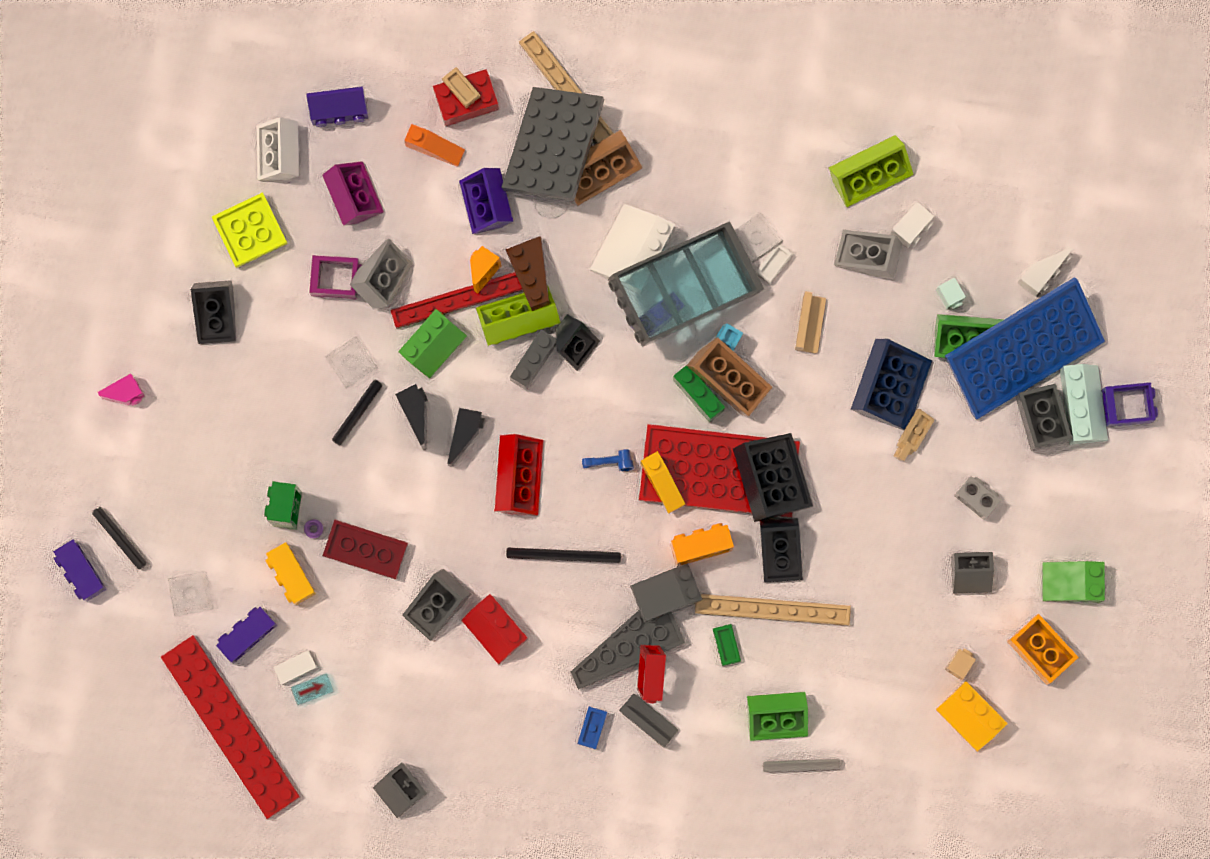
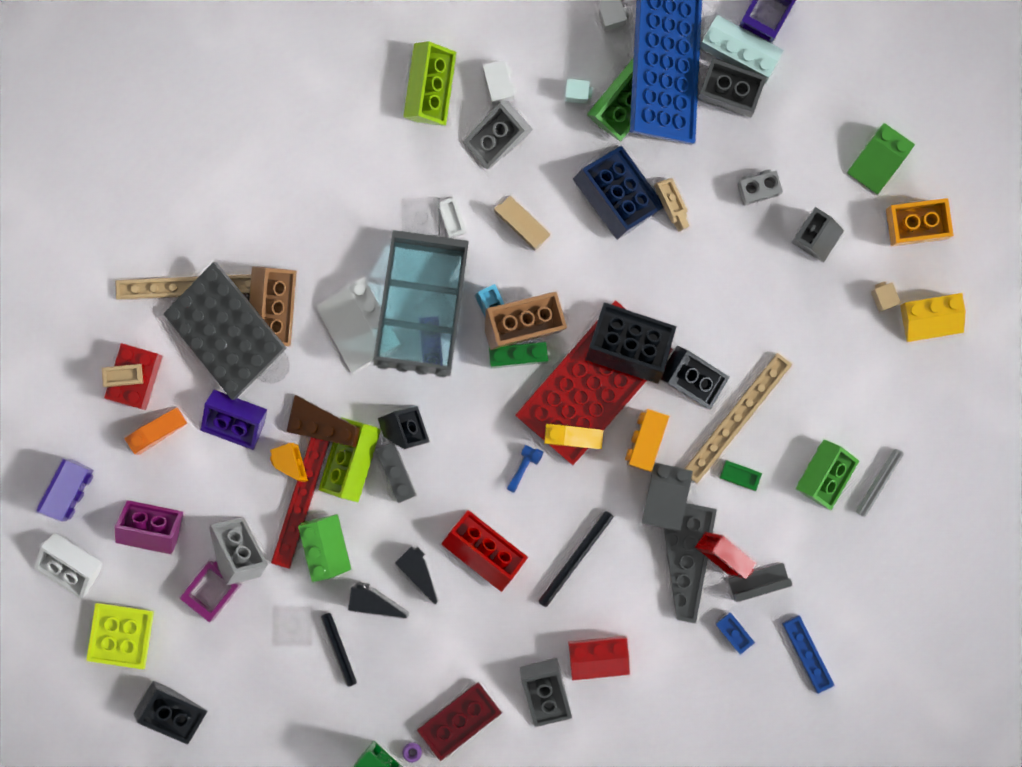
camera: 50 degrees left, 5 degrees up
none -> blue tile [782,615,835,694]

